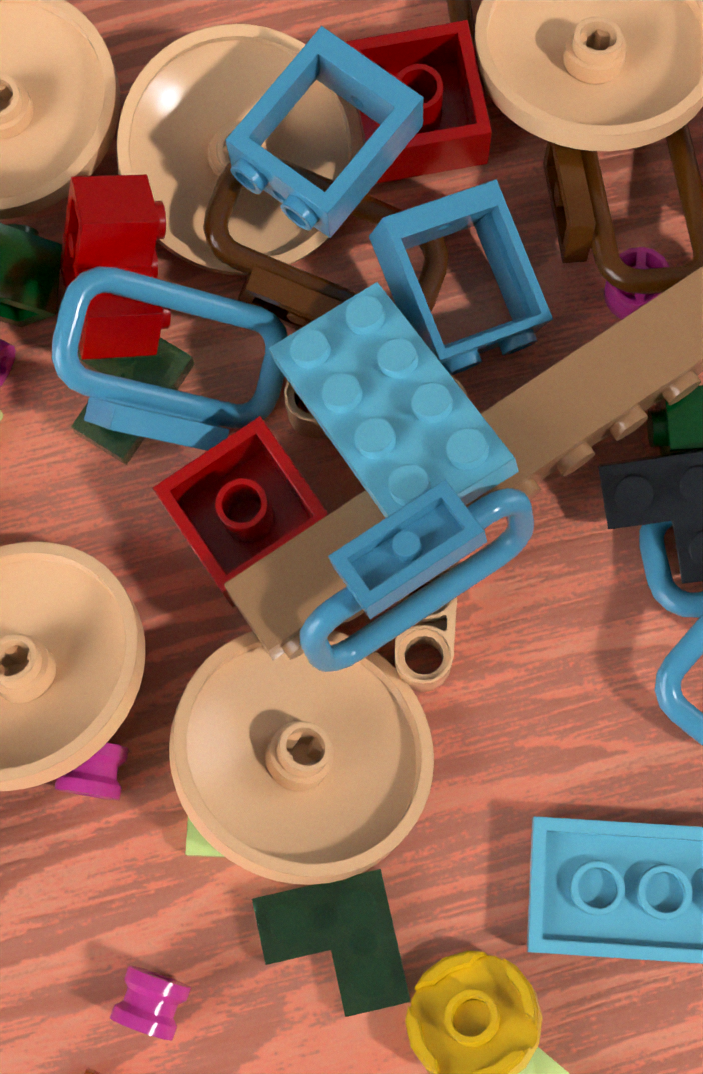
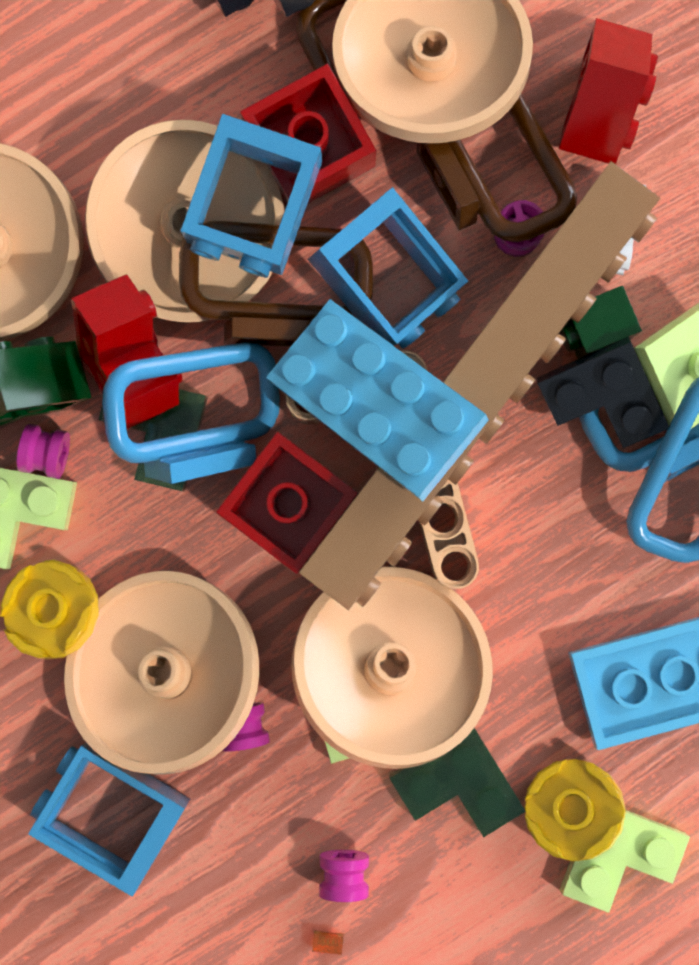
camera: 25 degrees left, 10 degrees up
dark azure bar [300,479,534,672] -> none

